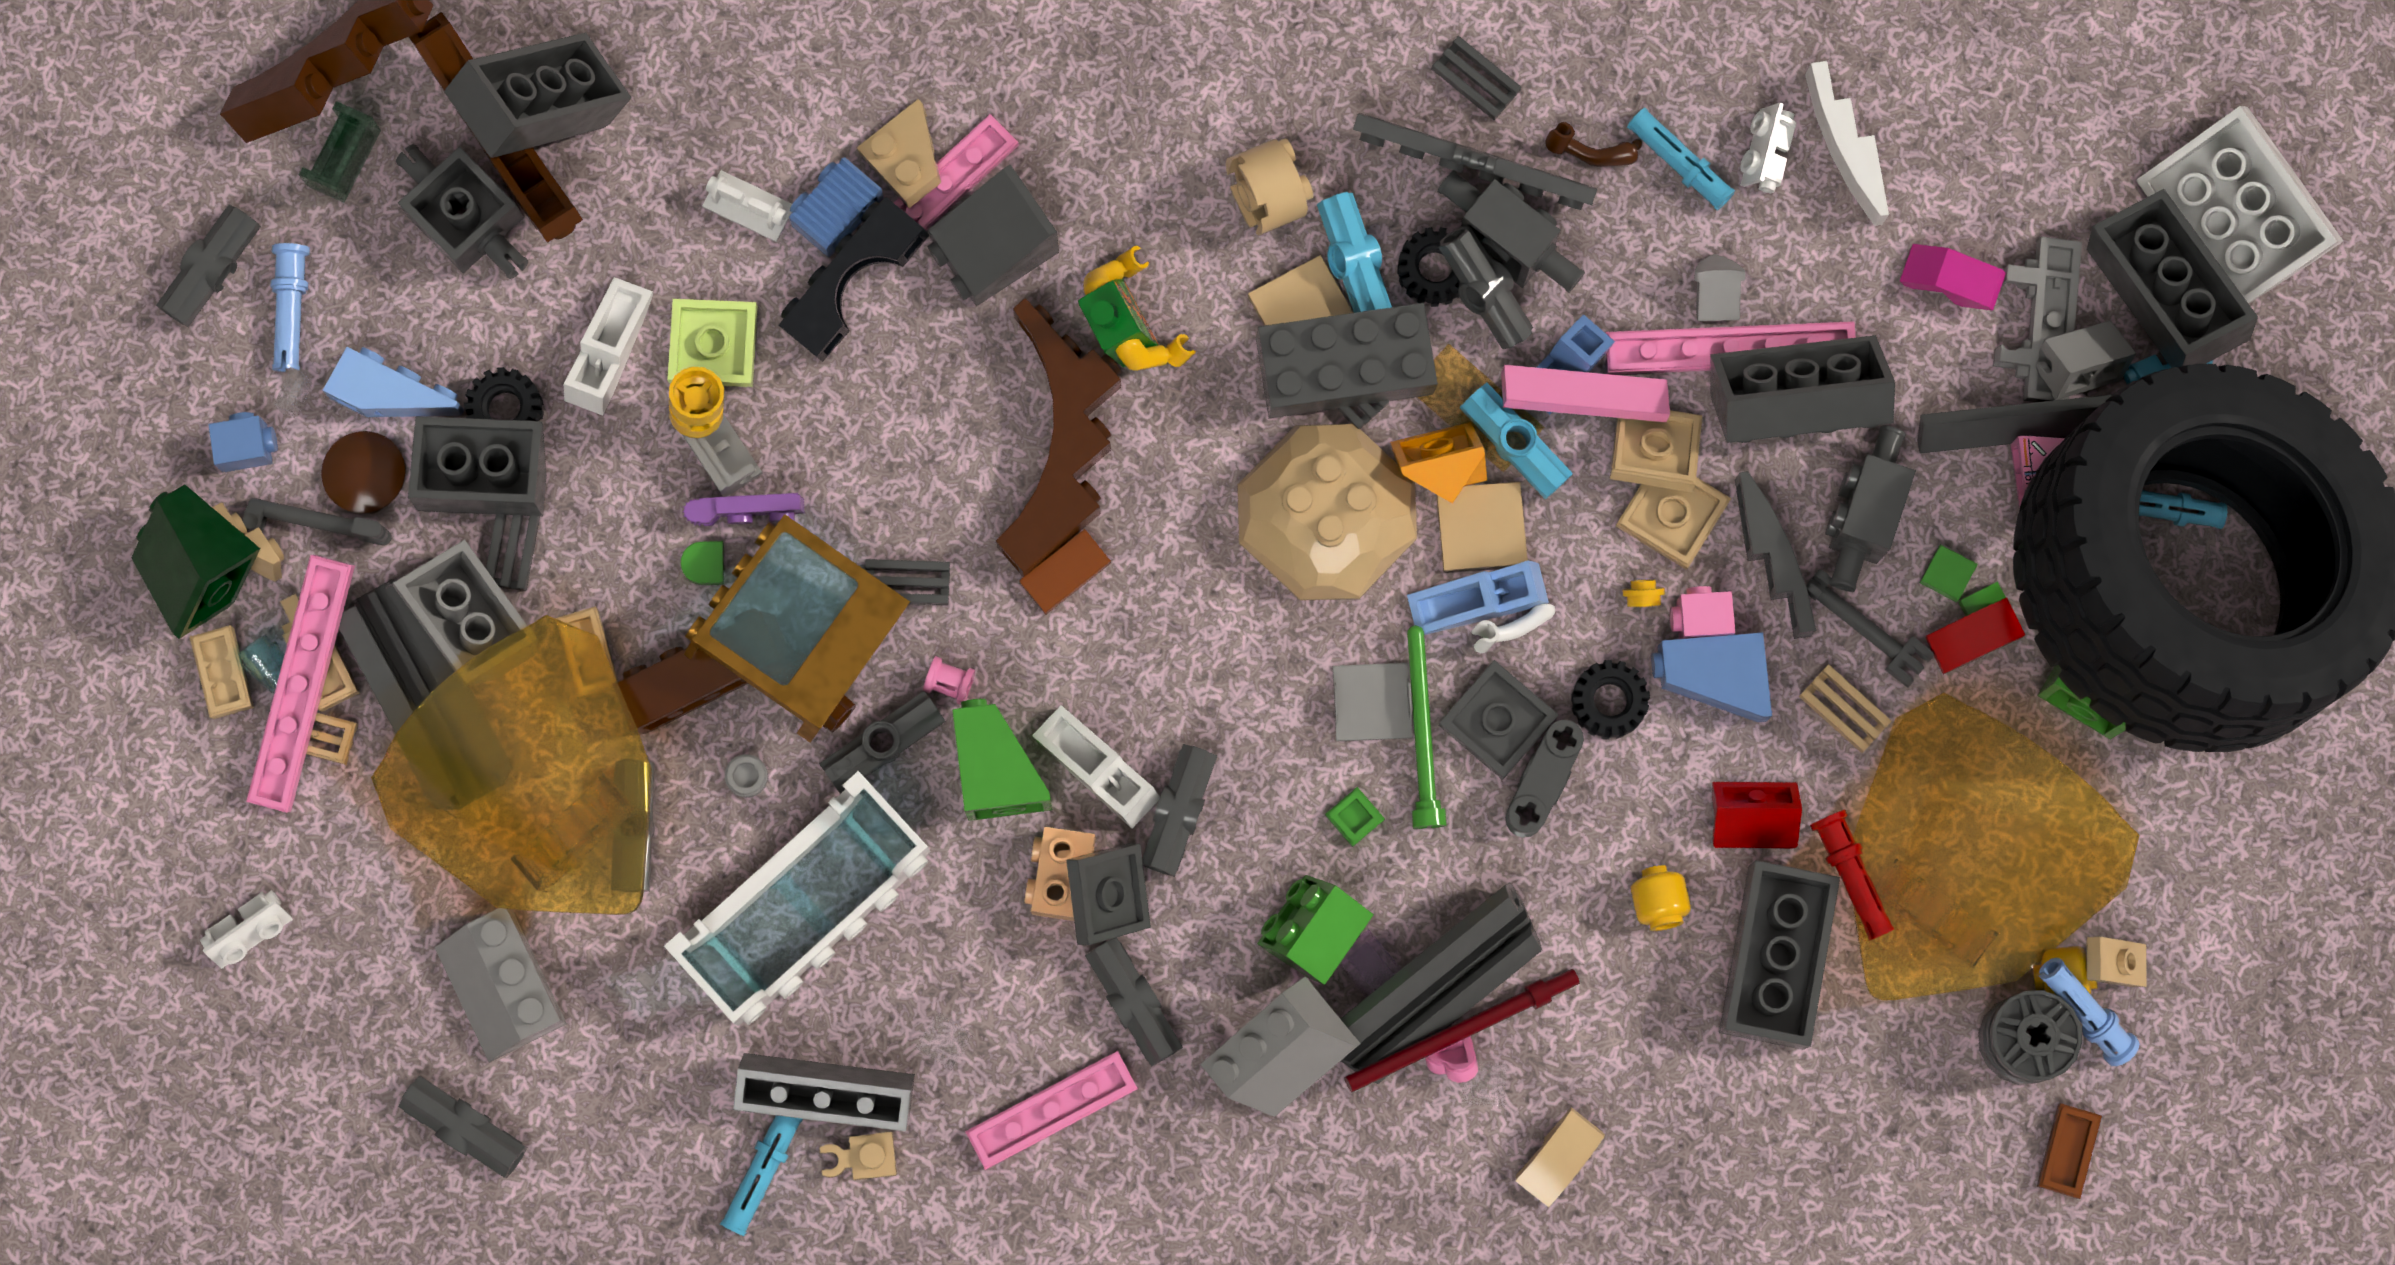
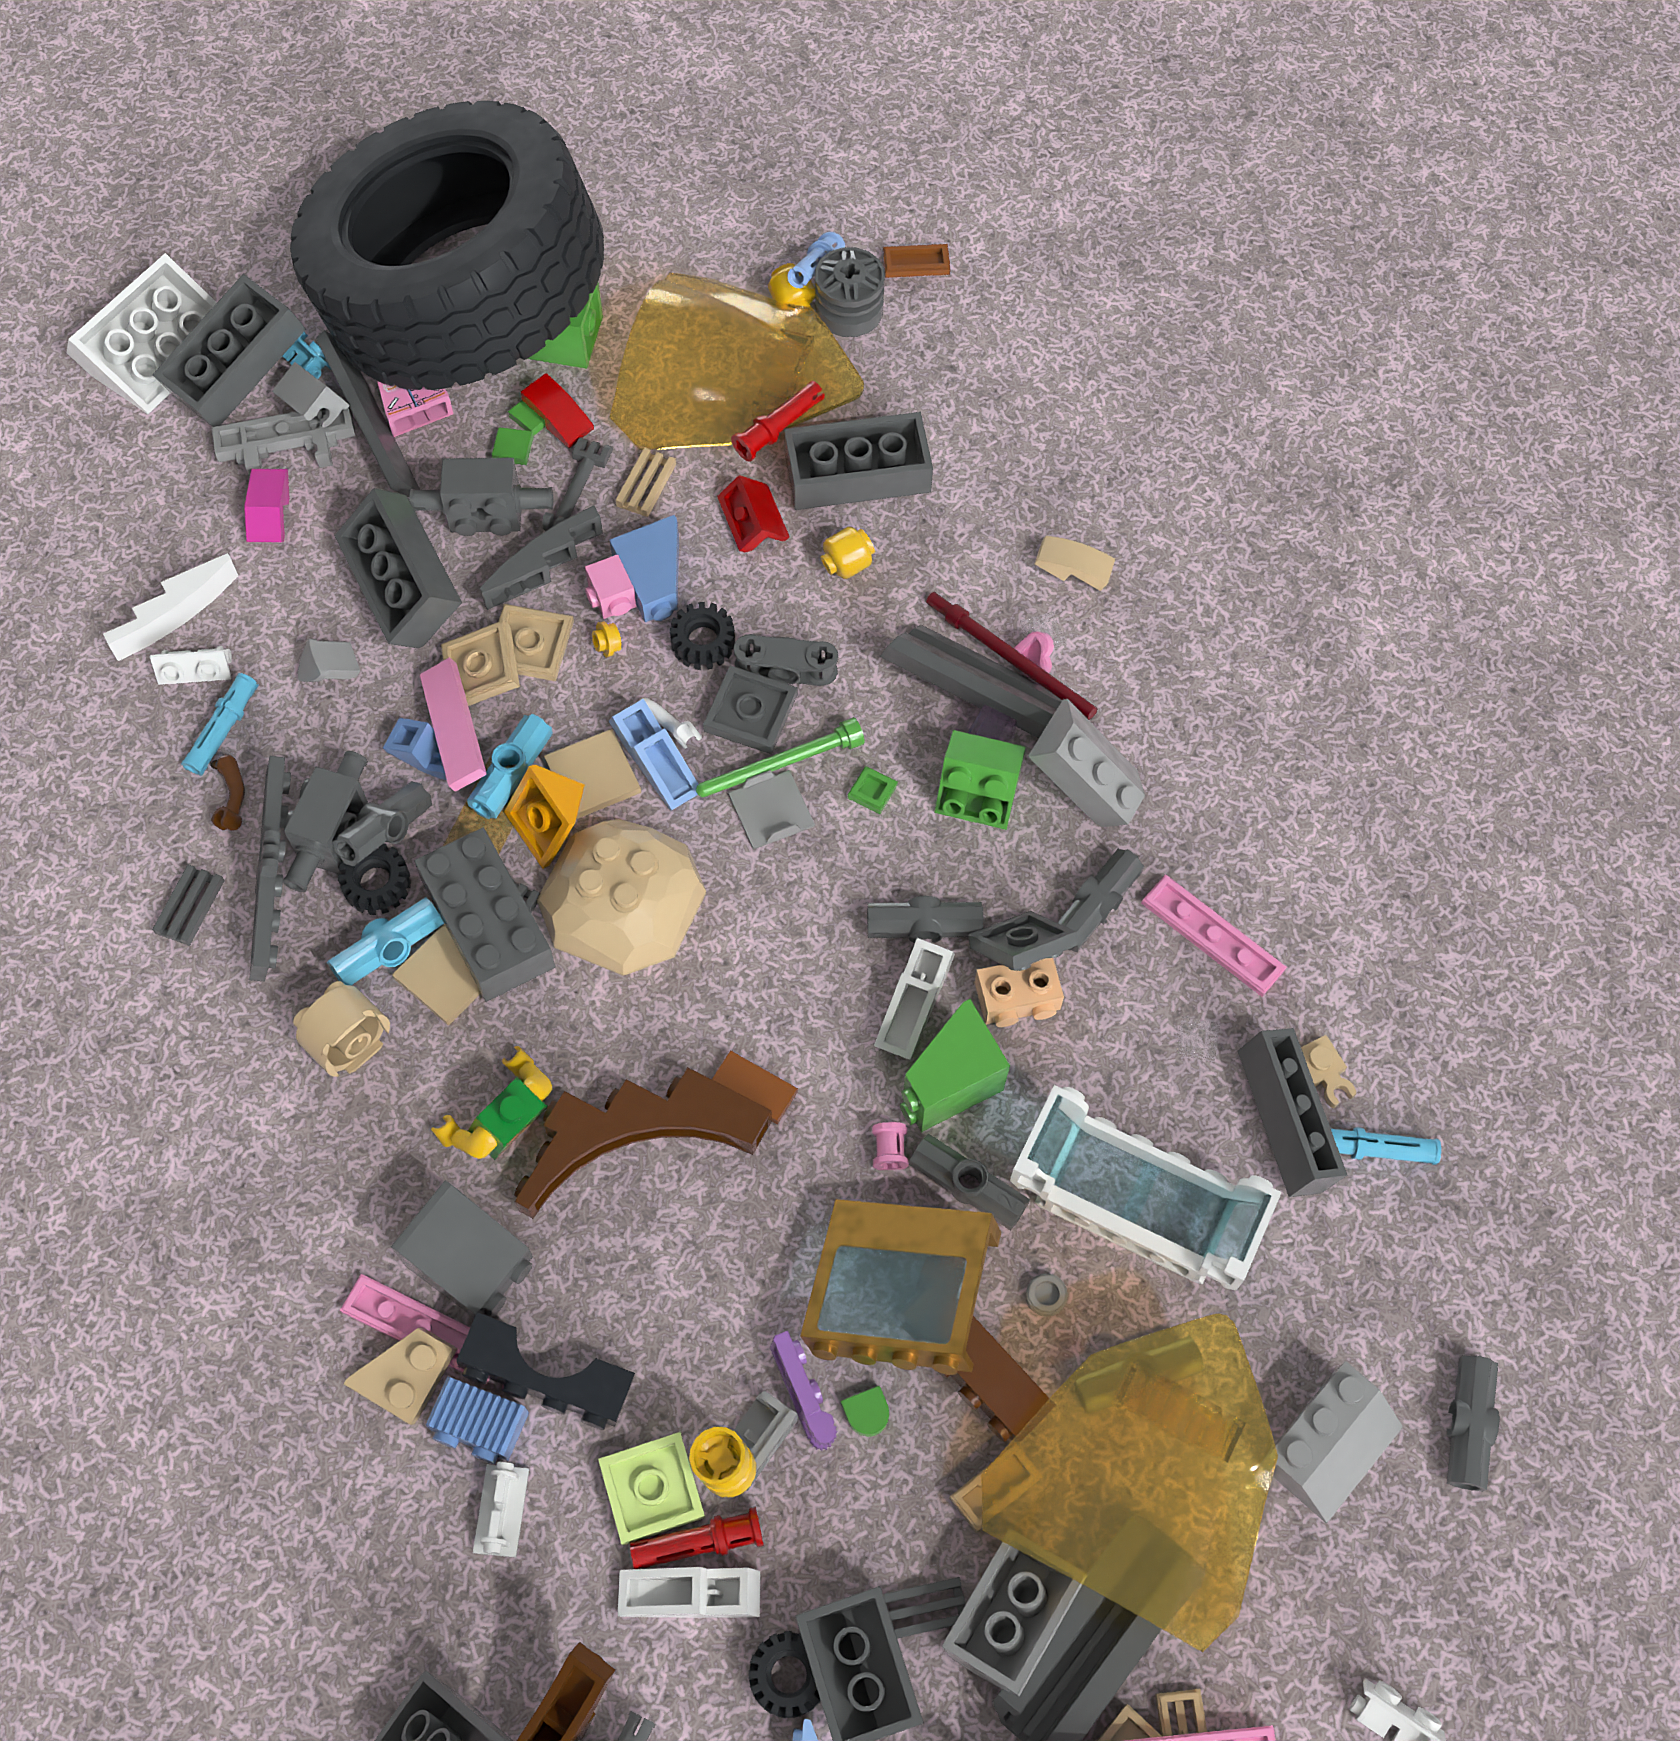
camera: 110 degrees left, 15 degrees down
dark grey tile [865,559,950,605] -> none
bright pink tile [1605,321,1856,375] -> none
tan plate [2087,937,2147,987] -> none
none -> red pin [630,1506,764,1569]

